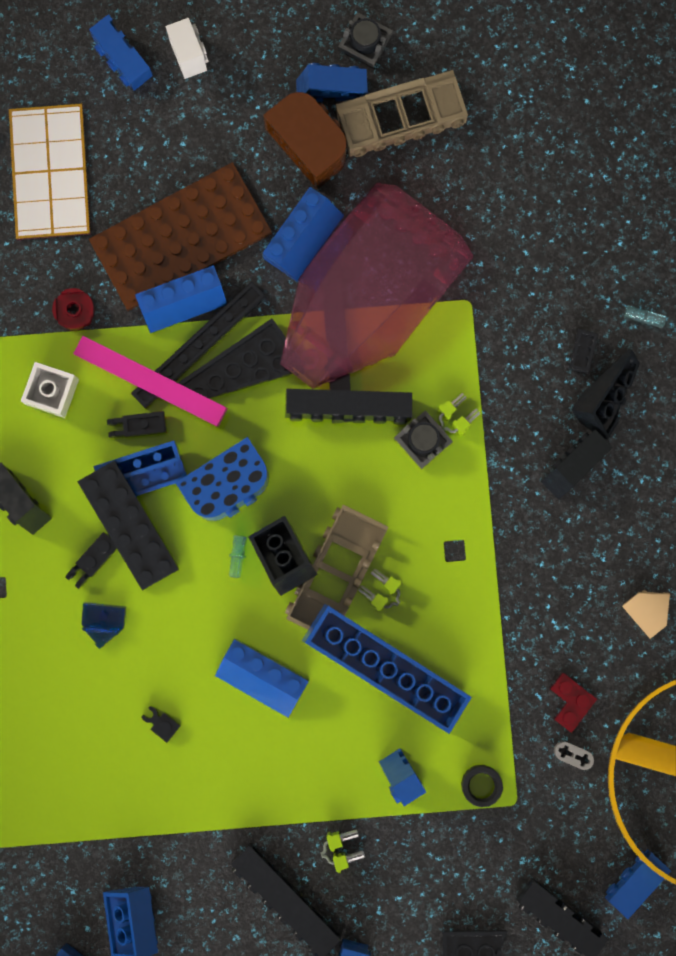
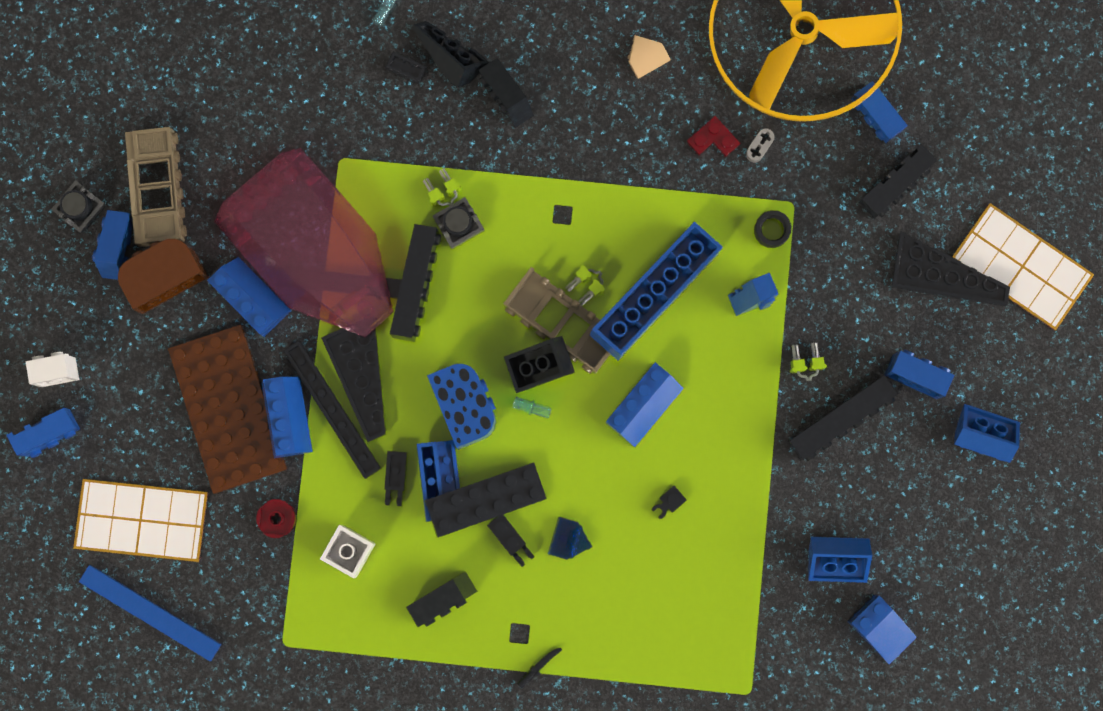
camera: 75 degrees left, 0 degrees up
dark pink tile [73,336,228,427] -> none

